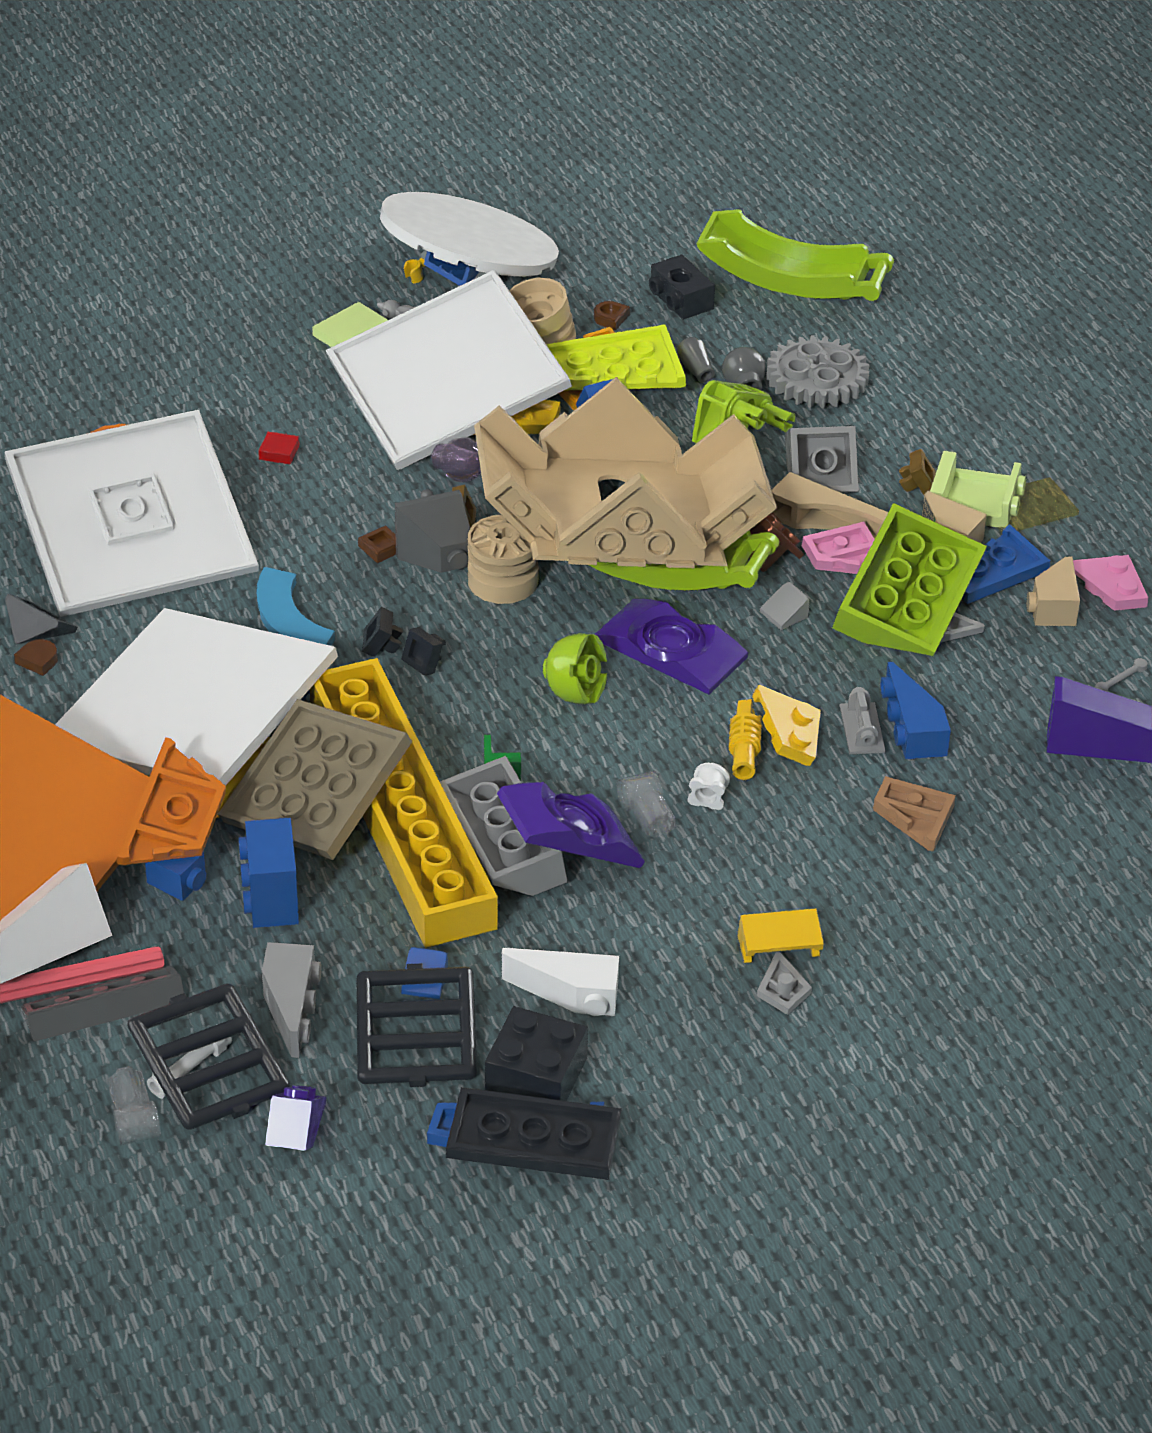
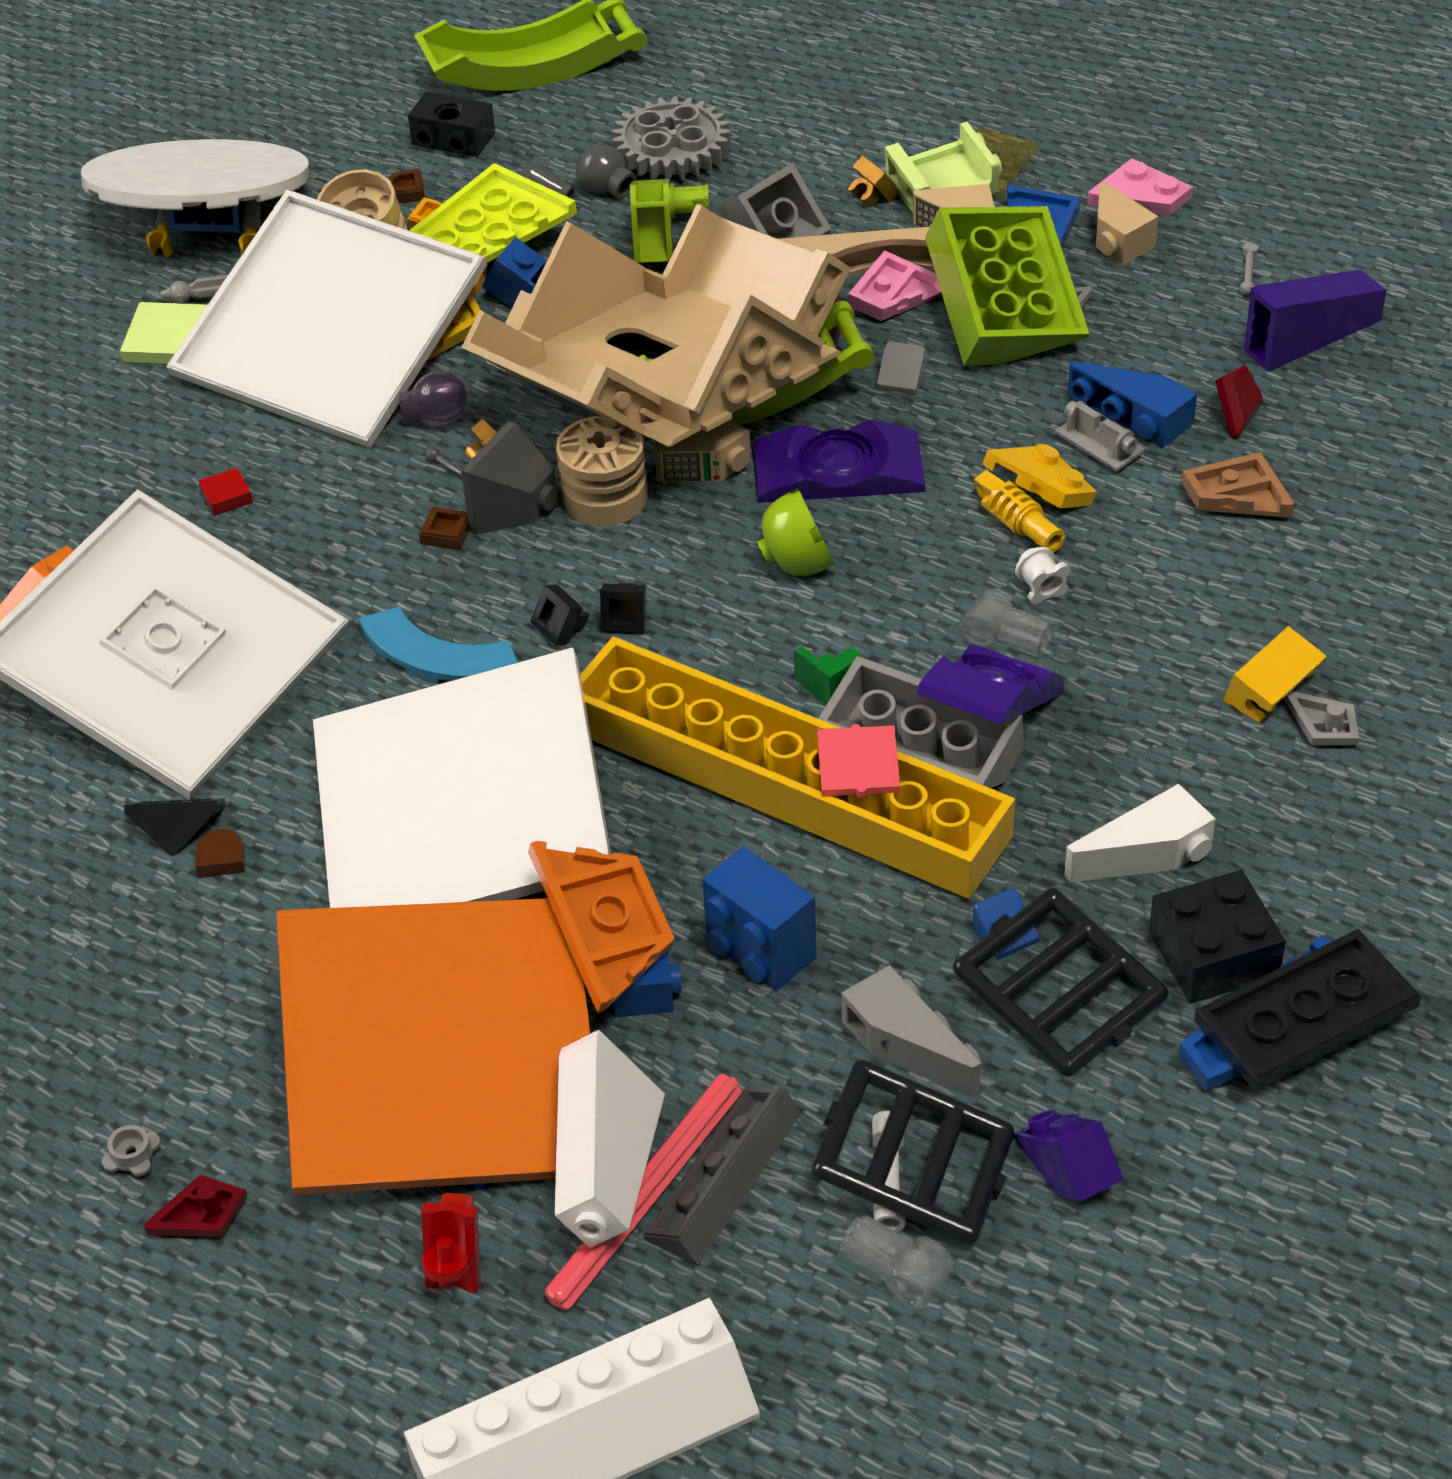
camera: 35 degrees left, 5 degrees up
dark tan plate [218,699,412,860] -> none
none -> tan slope [654,419,751,482]
none -> coral piece [817,724,900,798]
none -> dark red piece [1215,365,1264,438]

